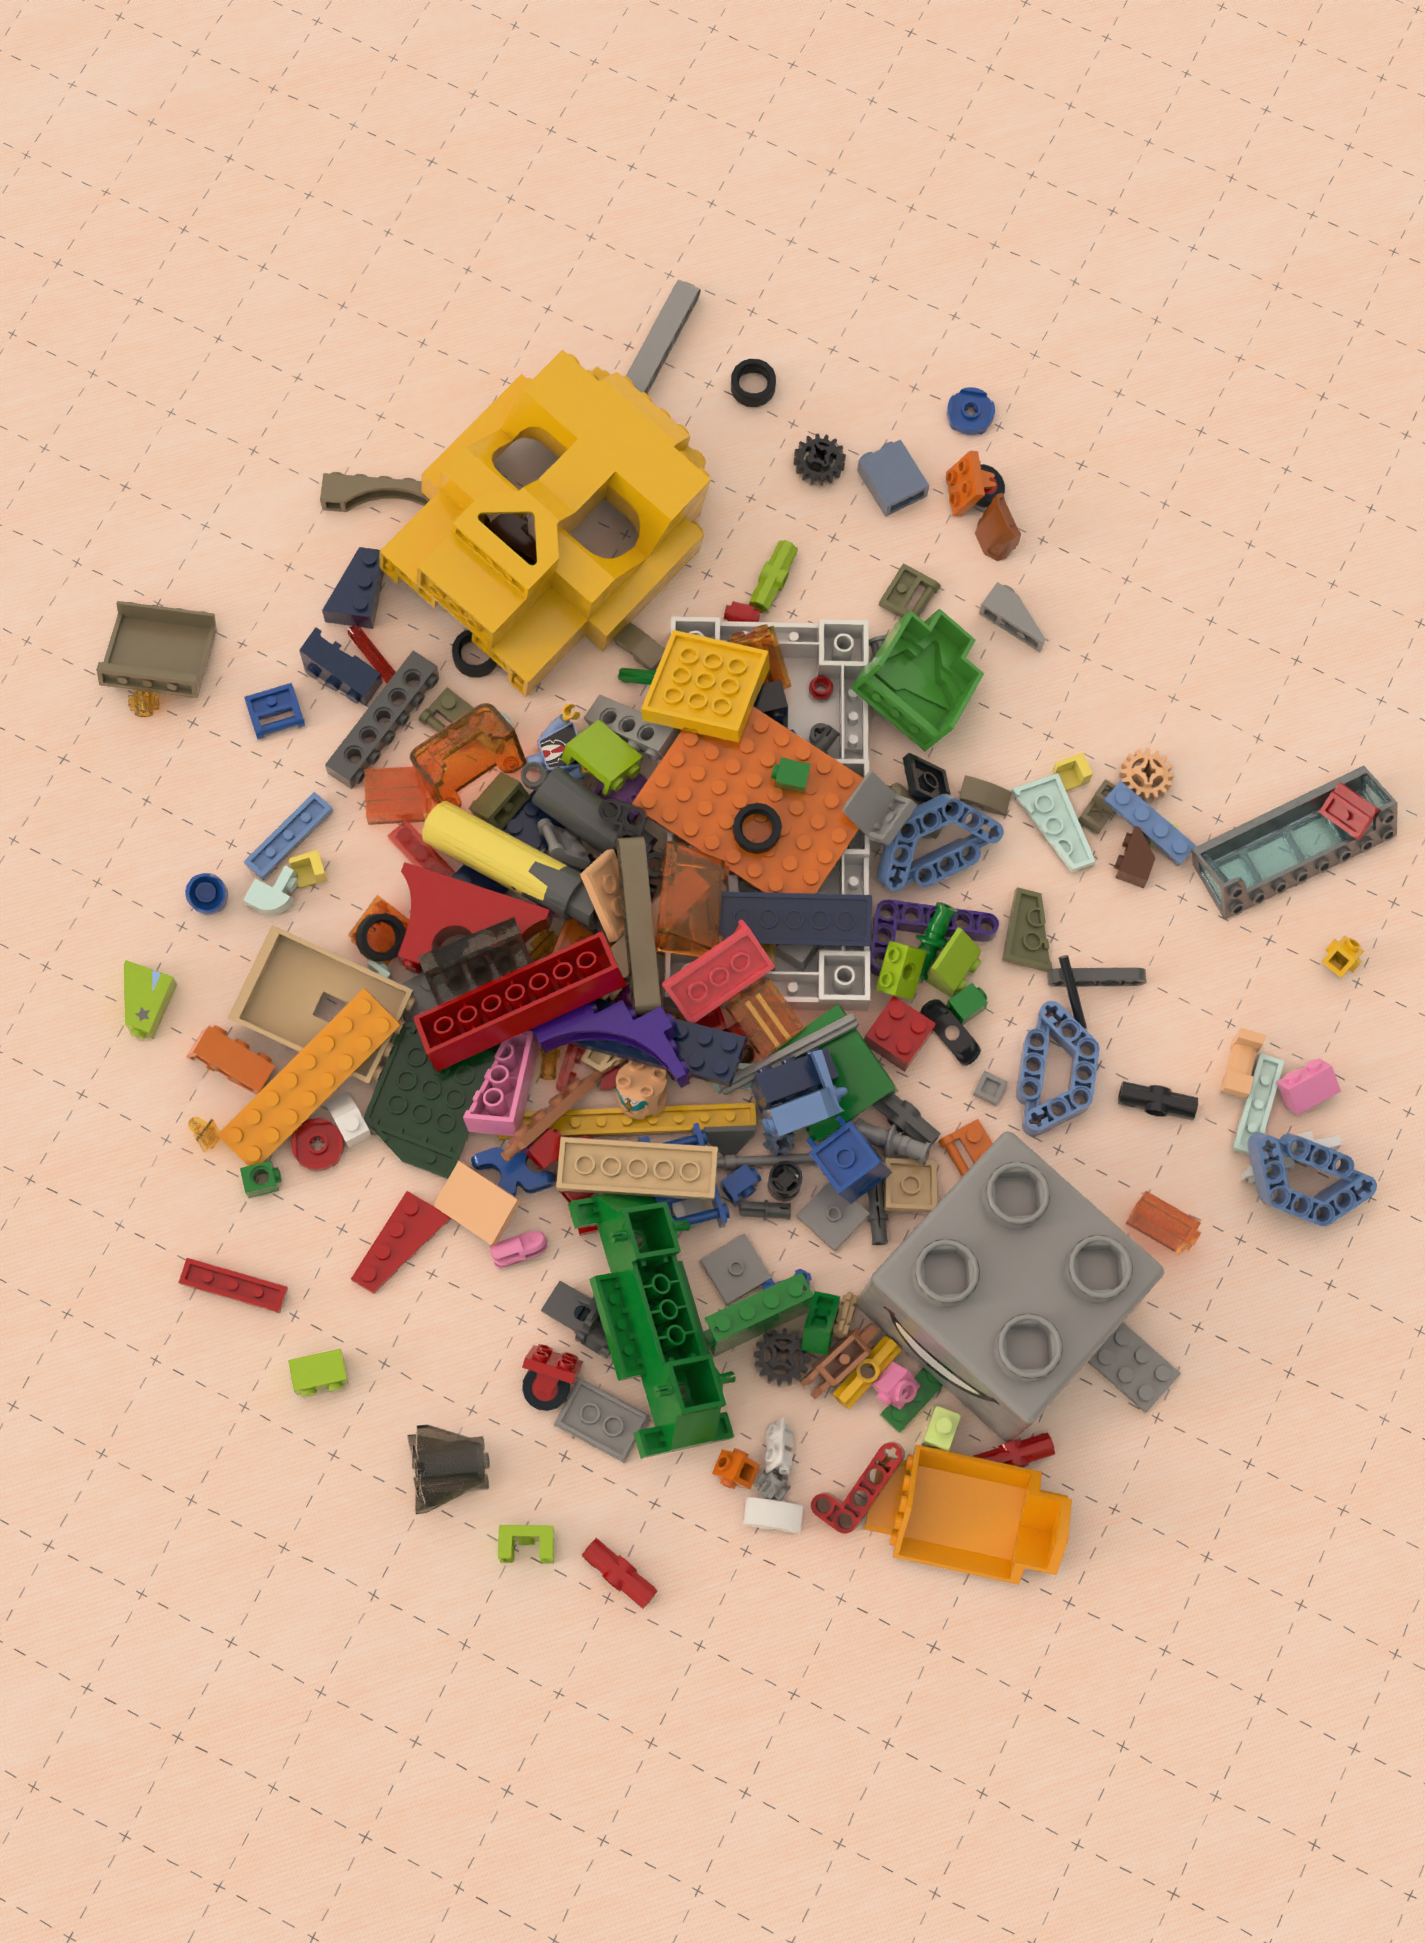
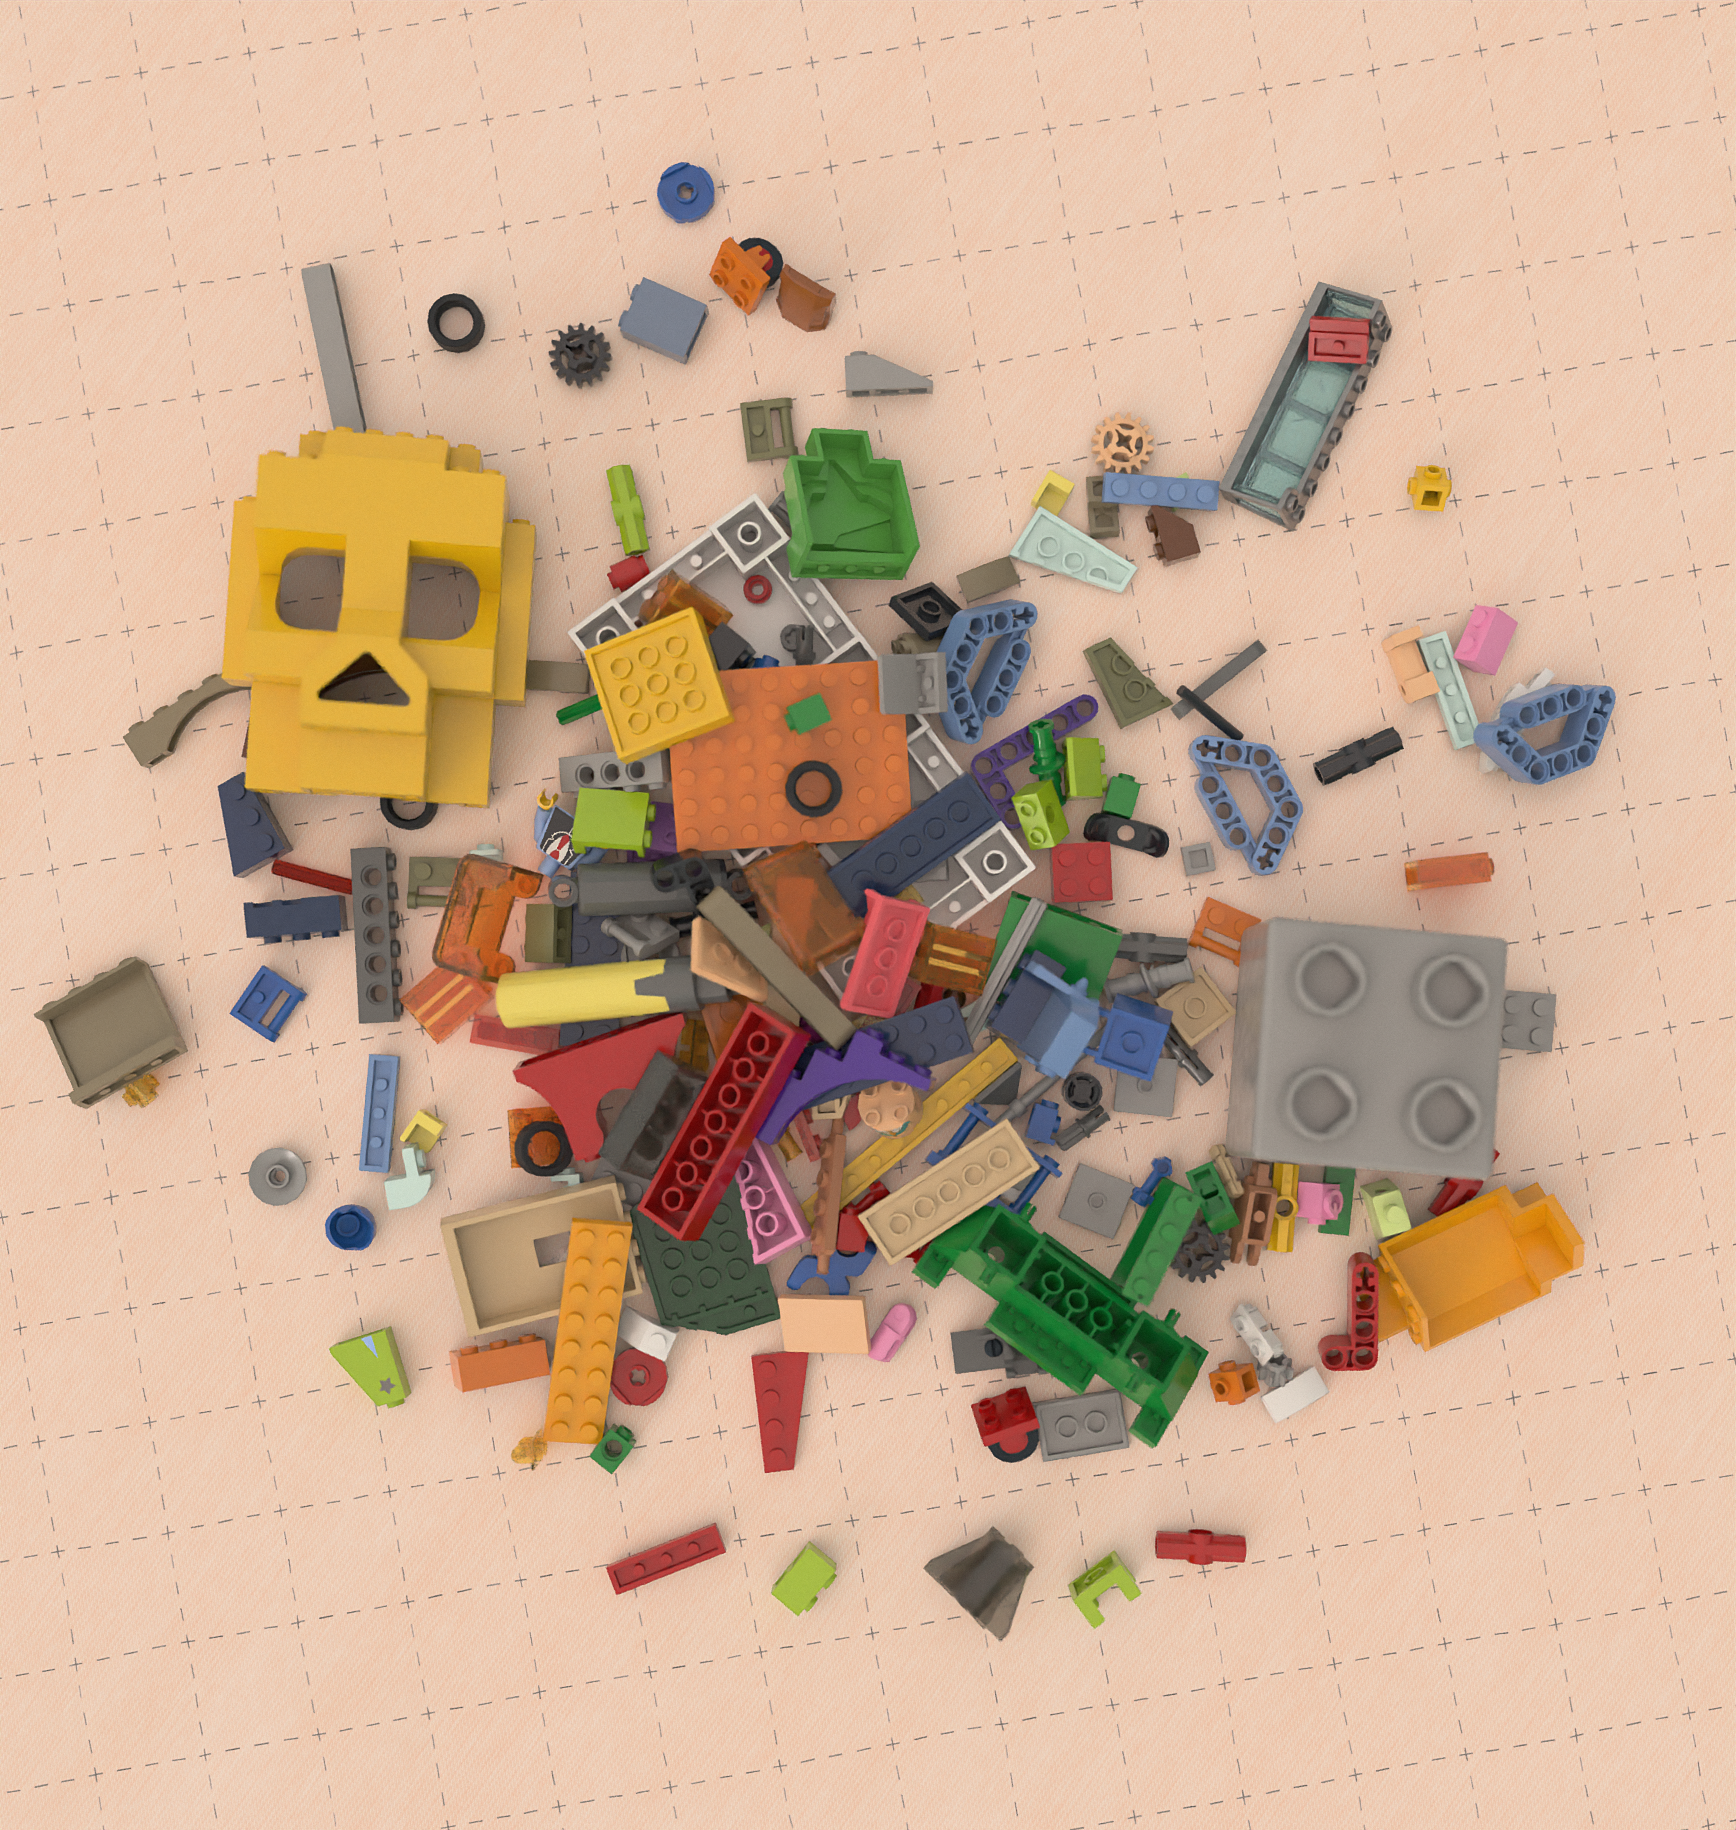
camera: 30 degrees left, 15 degrees up
none -> light grey dish [248,1148,307,1206]

